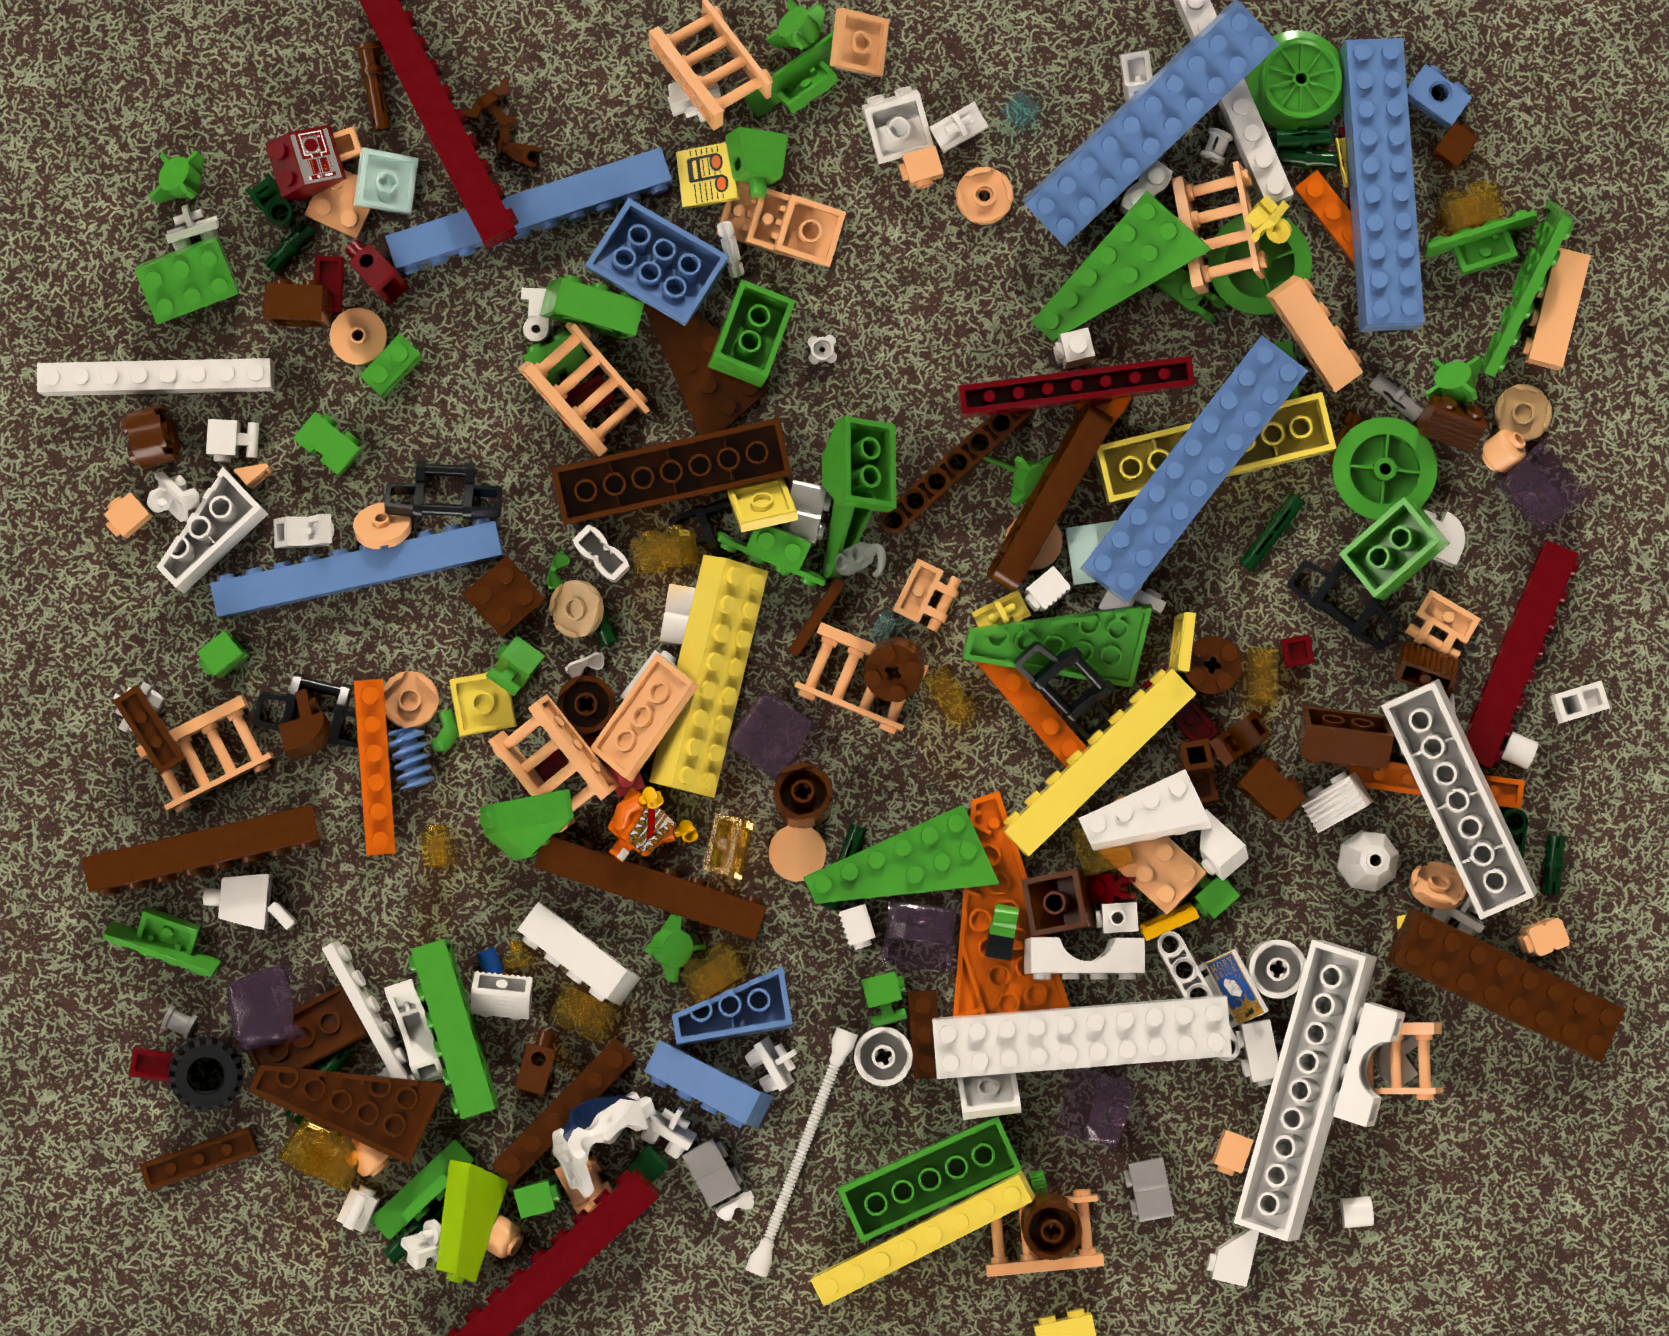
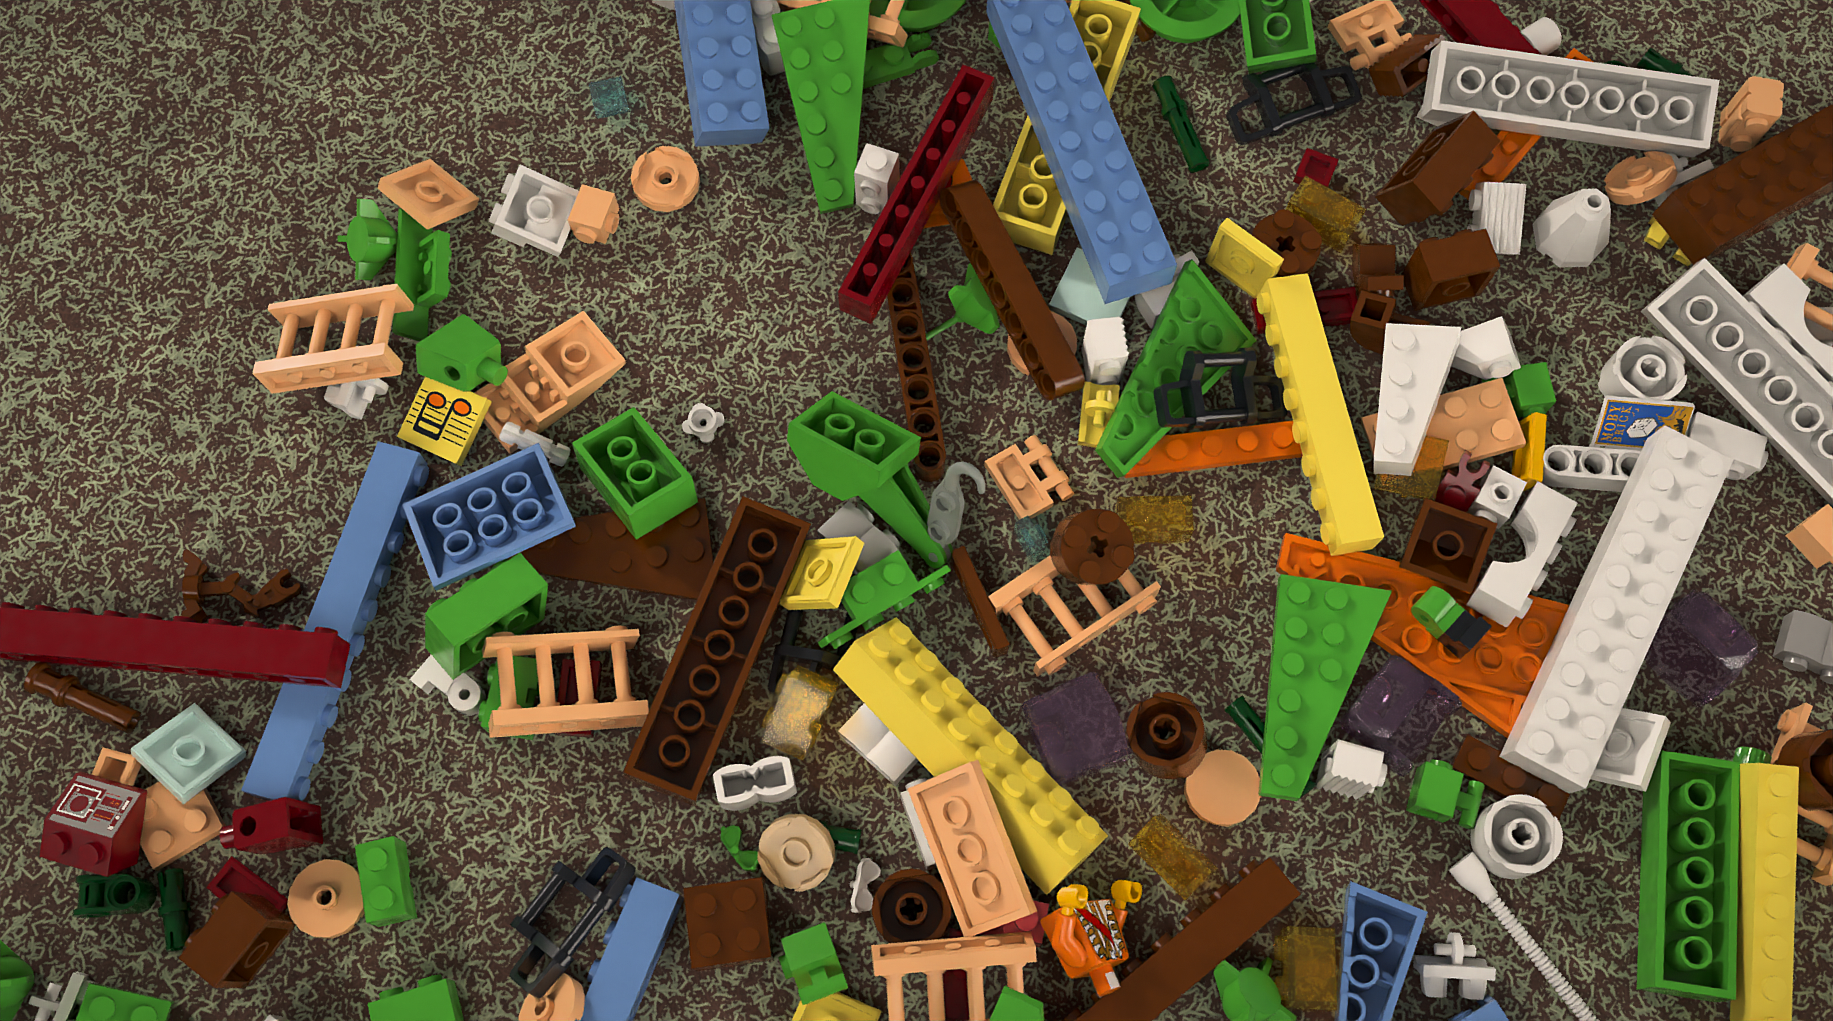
camera: 55 degrees left, 15 degrees down
white hips [929,102,989,153] -> none

